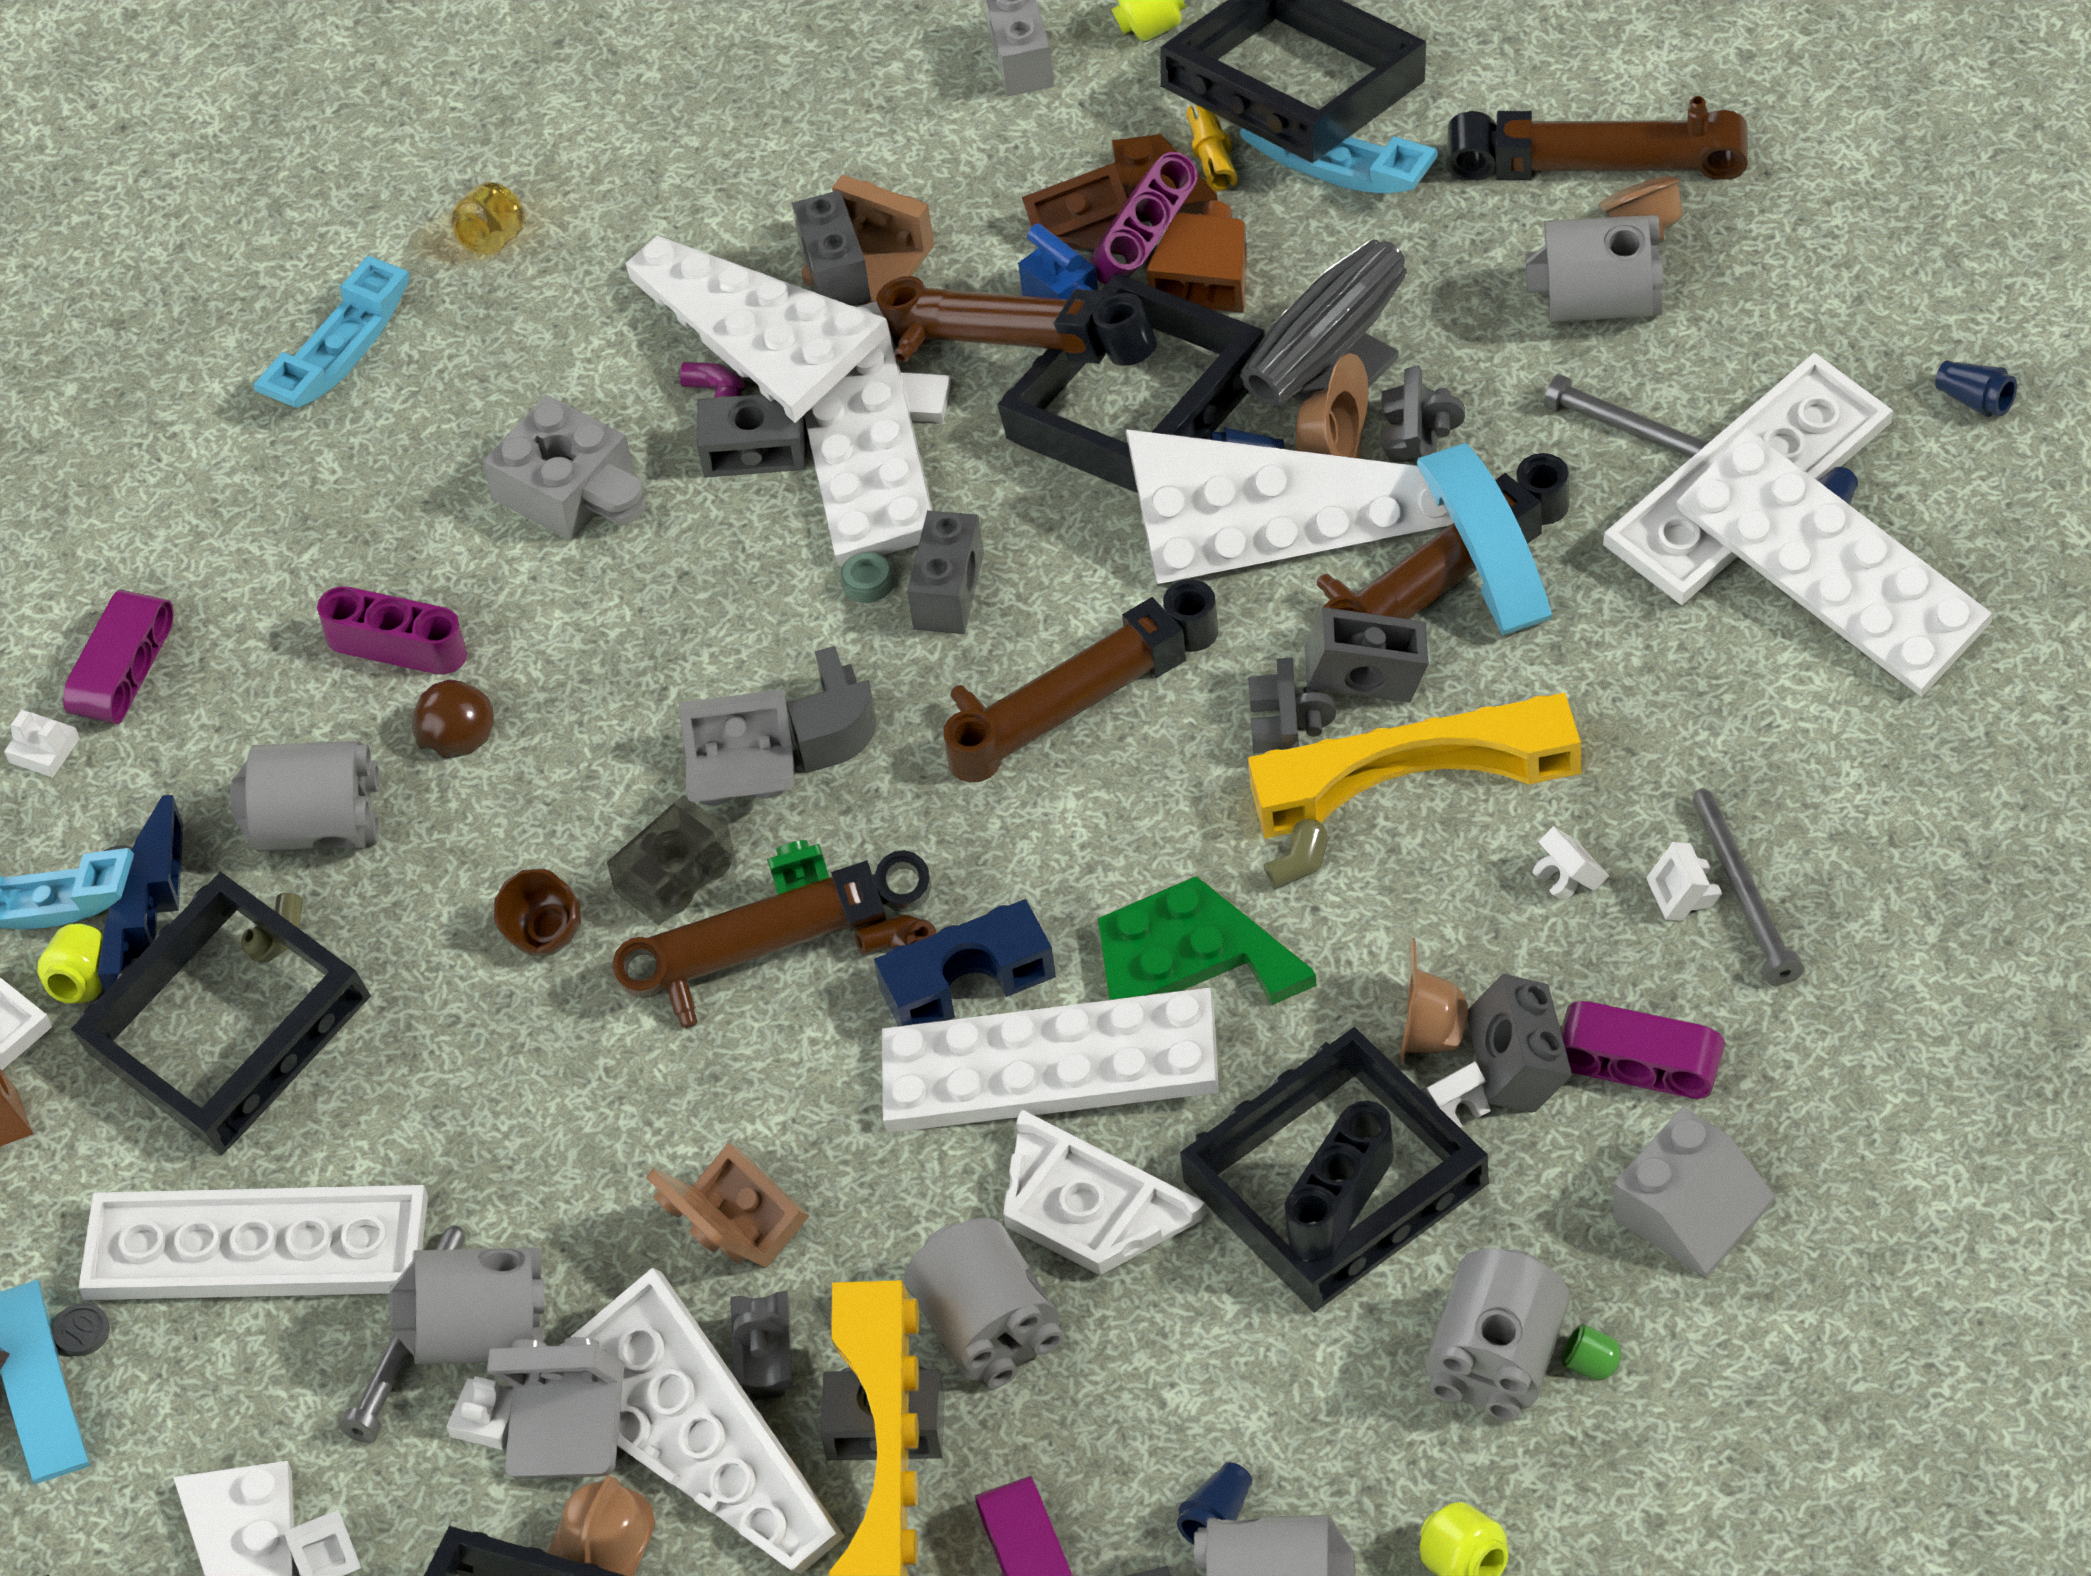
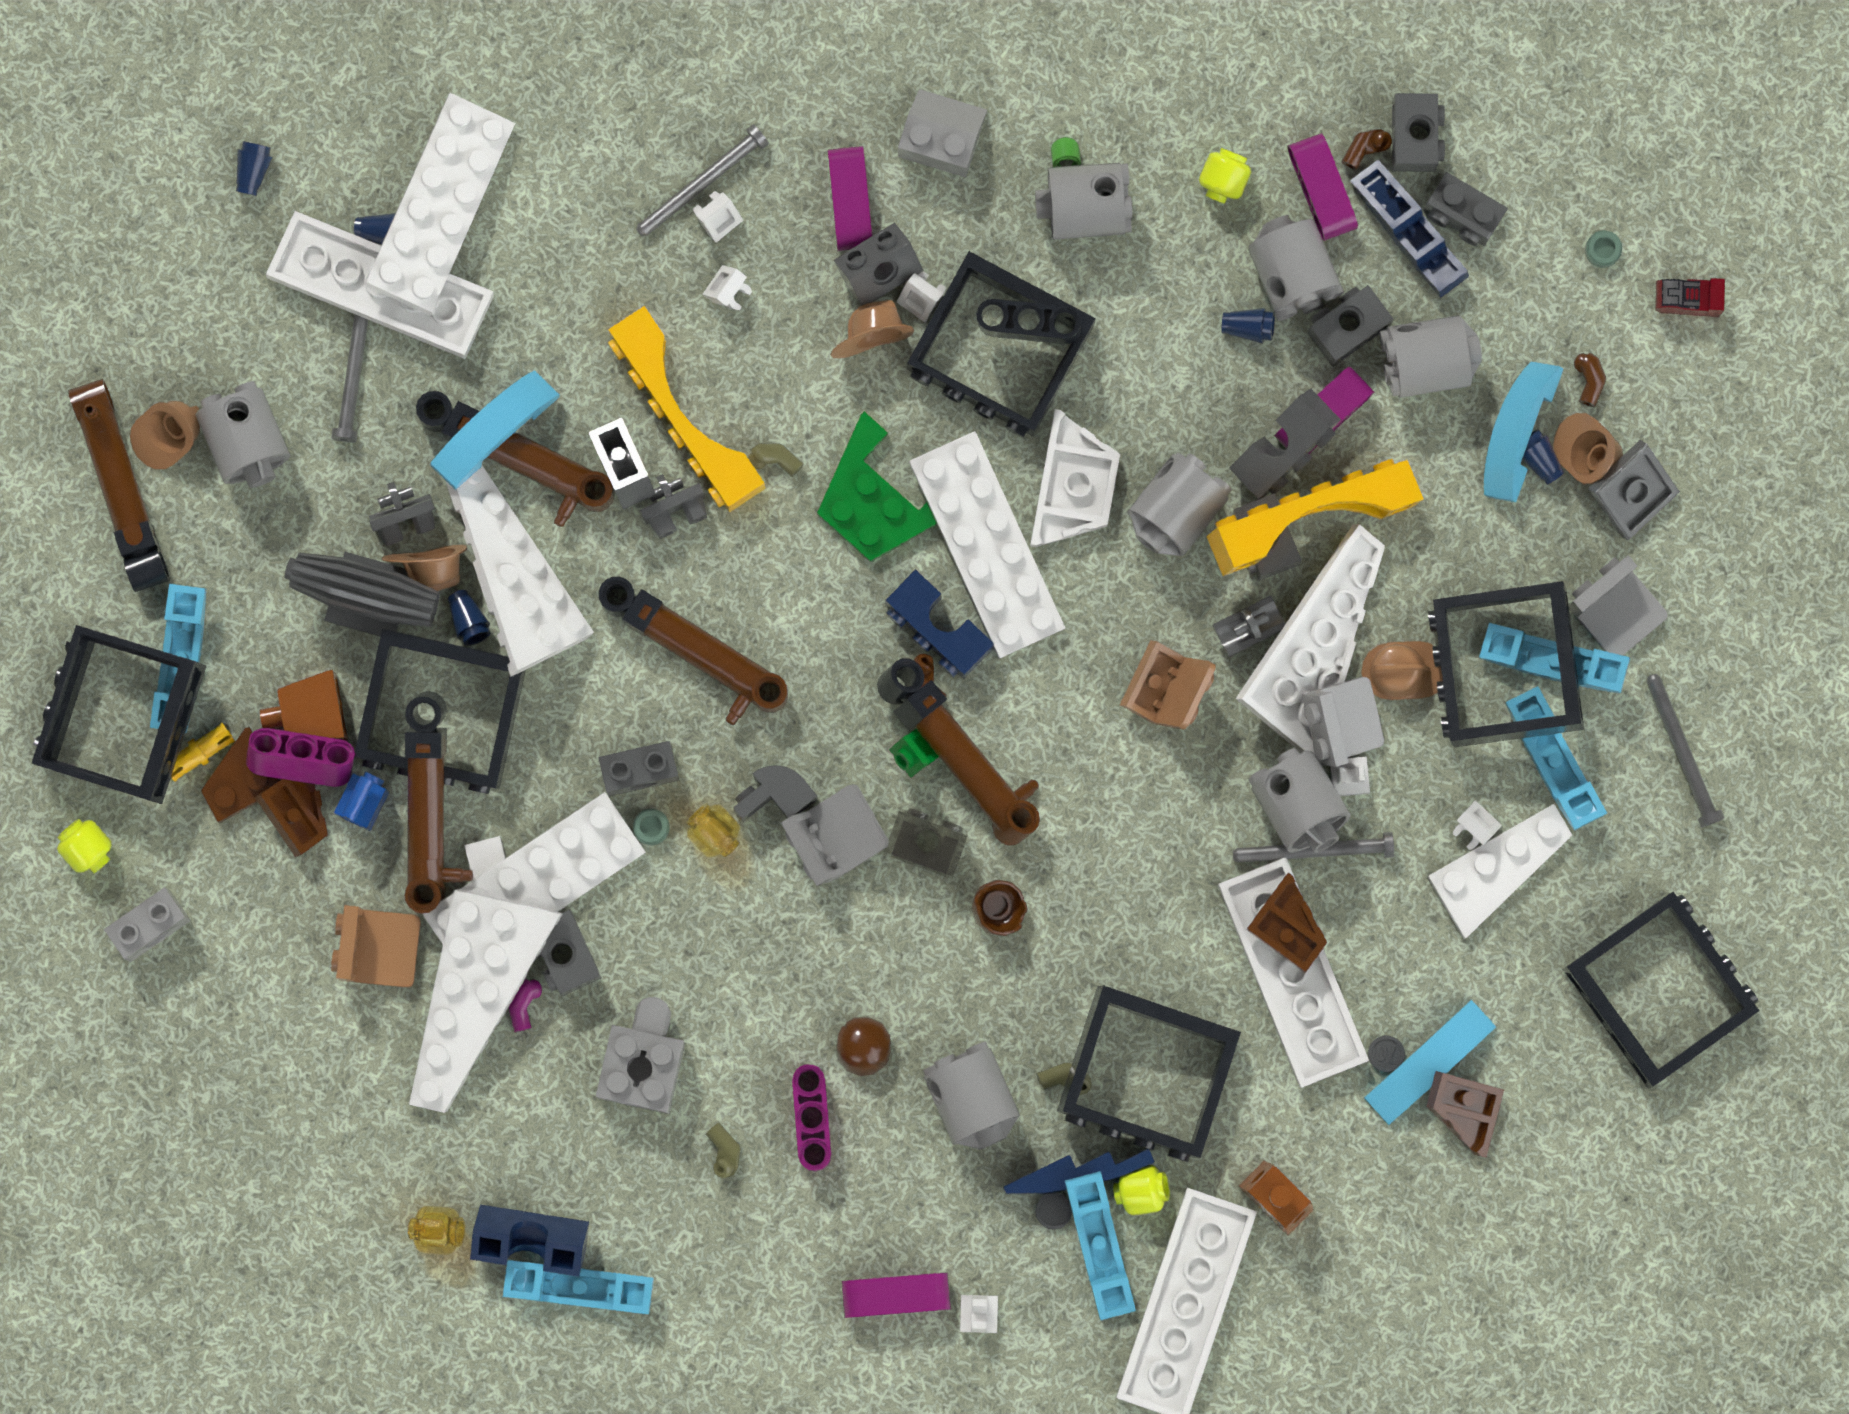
camera: 120 degrees left, 30 degrees up
dark grey brick [792,190,871,306] -> none
none -> dark blue arch [470,1204,589,1277]
none -> clear yellow head [686,803,740,858]
none -> olive arm [706,1122,741,1178]
none -> dark grey arch [1229,389,1341,499]
none -> reddish brown wing [1246,872,1327,973]

